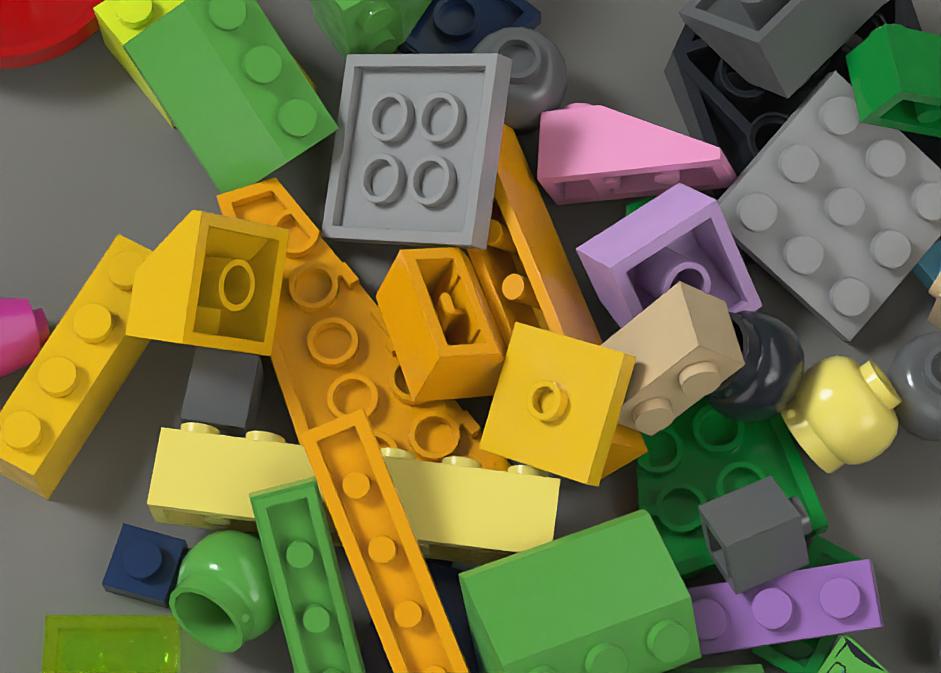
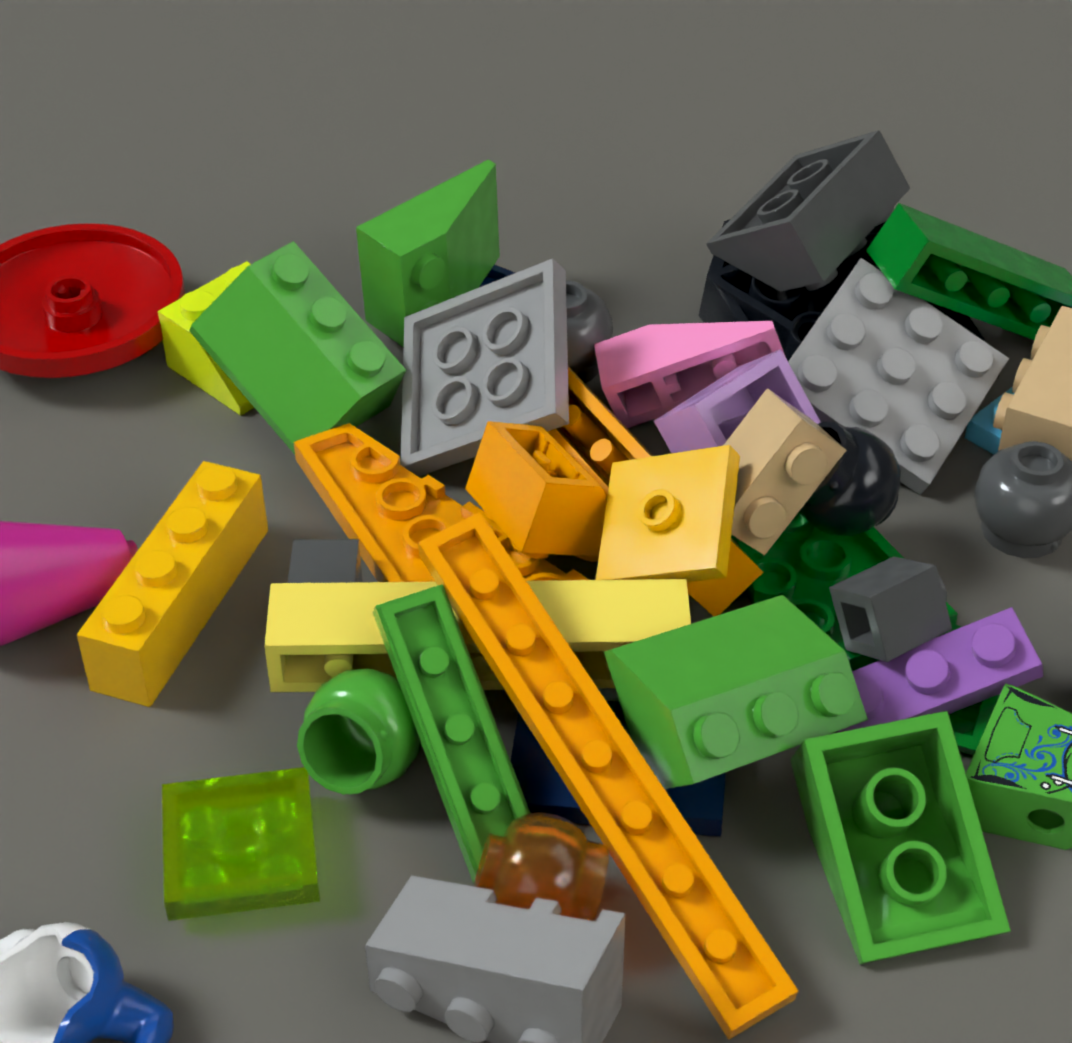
camera: 10 degrees left, 25 degrees down
dark blue plate [102,523,189,608] -> none
yellow slope [126,210,290,356] -> none
light yellow piece [781,356,902,474] -> none

